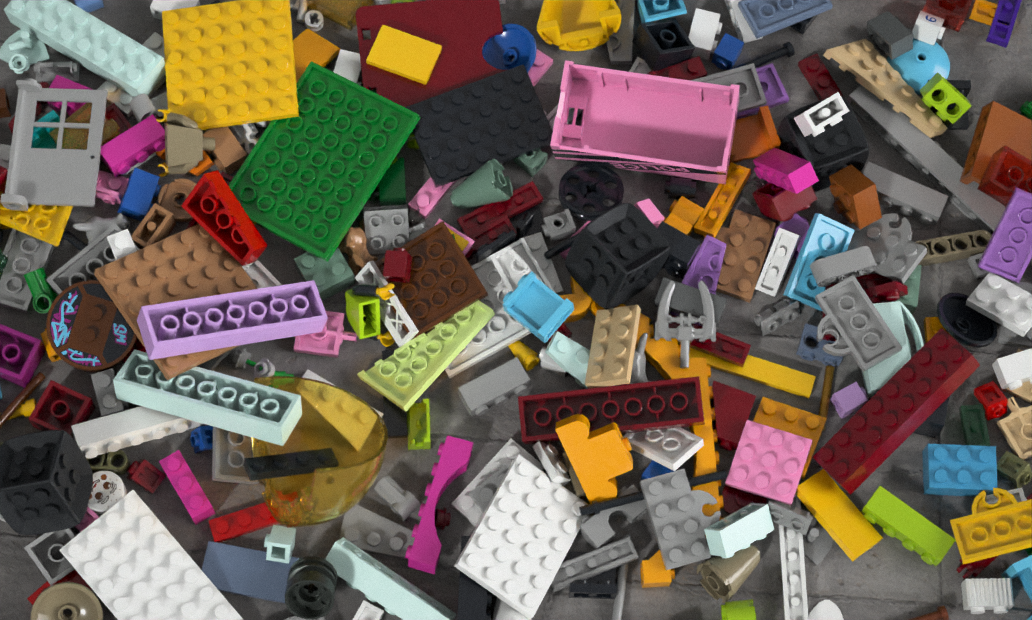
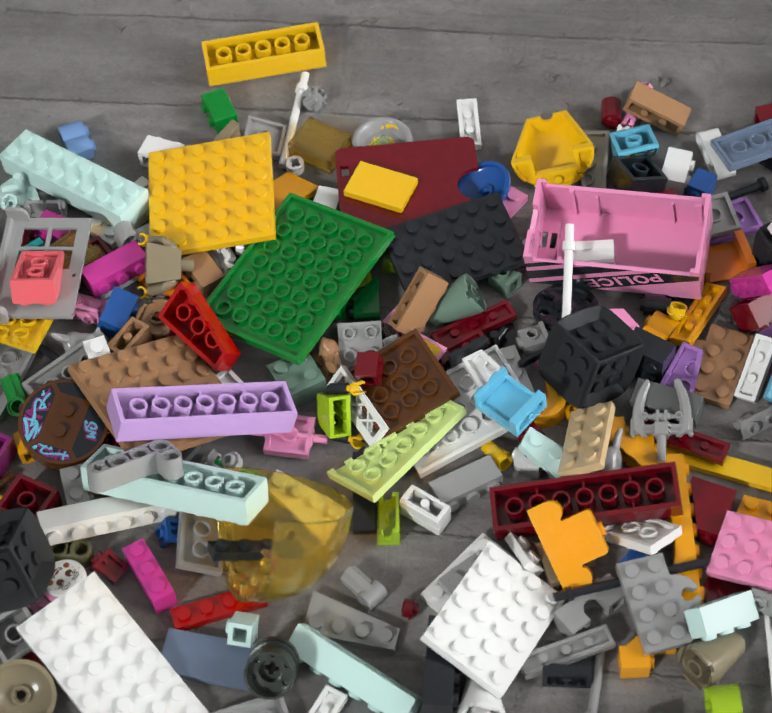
camera: 10 degrees right, 15 degrees down
dark pink arch [405,435,473,575] -> none
none -> coral slope [10,251,65,306]
none -> light grey beam [86,439,184,493]
none -> medium nougat brick [388,266,449,334]
none -> white brick [399,484,451,536]
none -> white bar [562,224,576,318]
none -> white brick [573,239,615,265]
none -> yellow plate [667,301,688,320]

